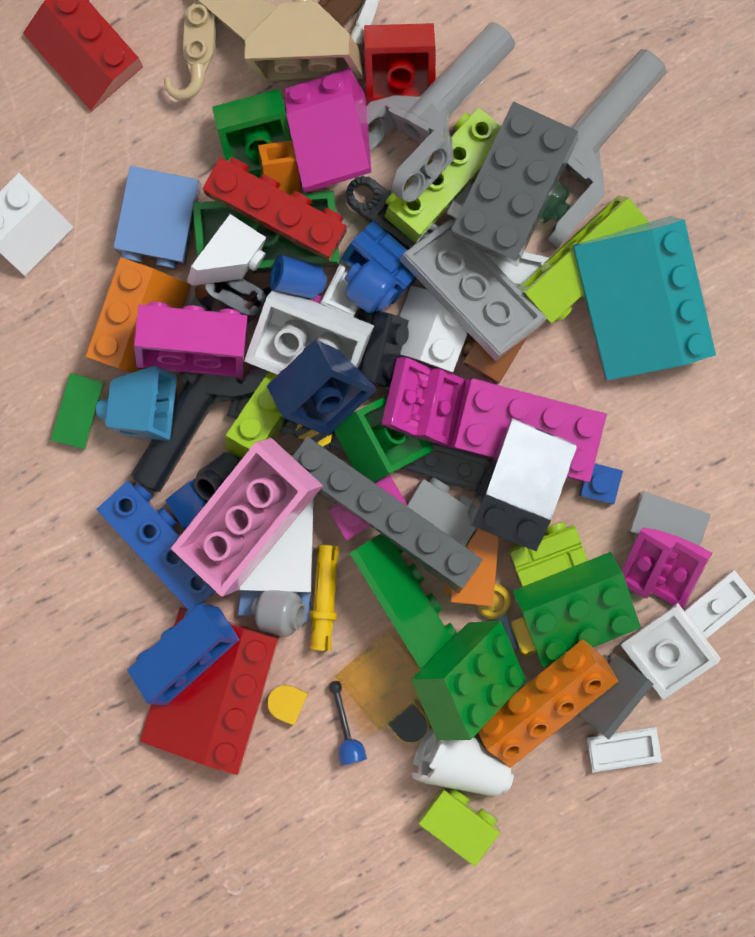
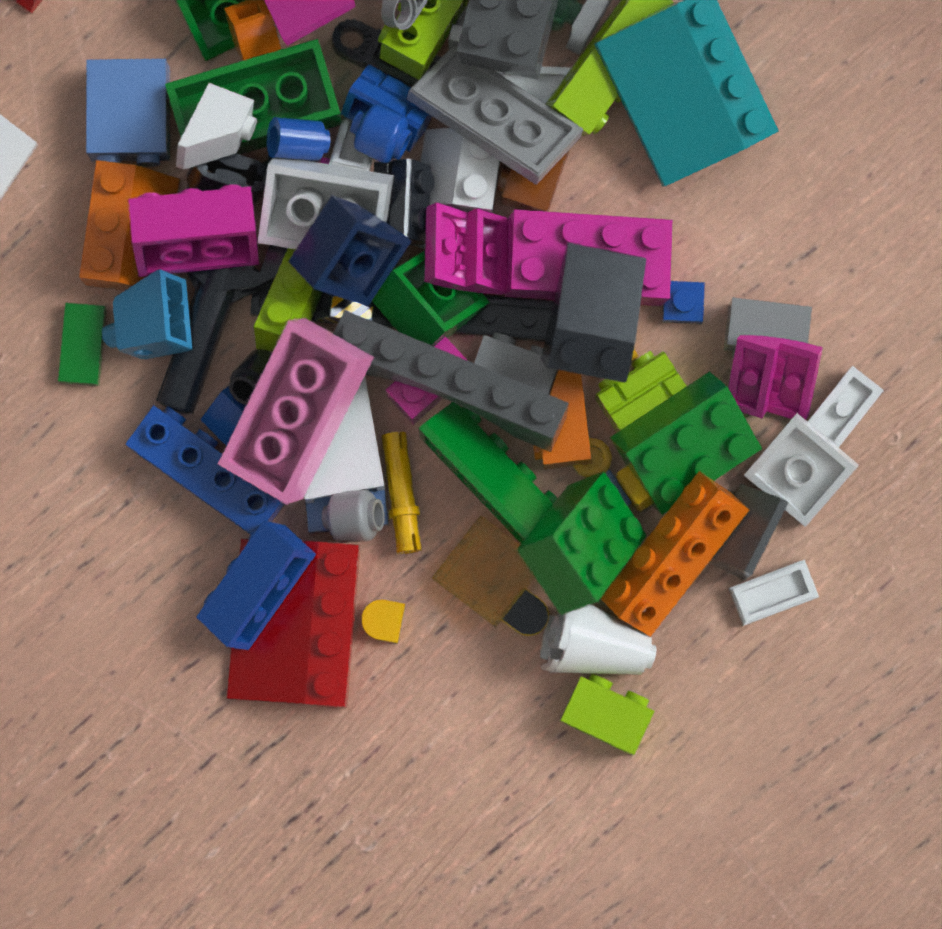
camera: 15 degrees left, 5 degrees down
red brick [202,157,347,262] -> none
hinge [328,681,367,766] -> none

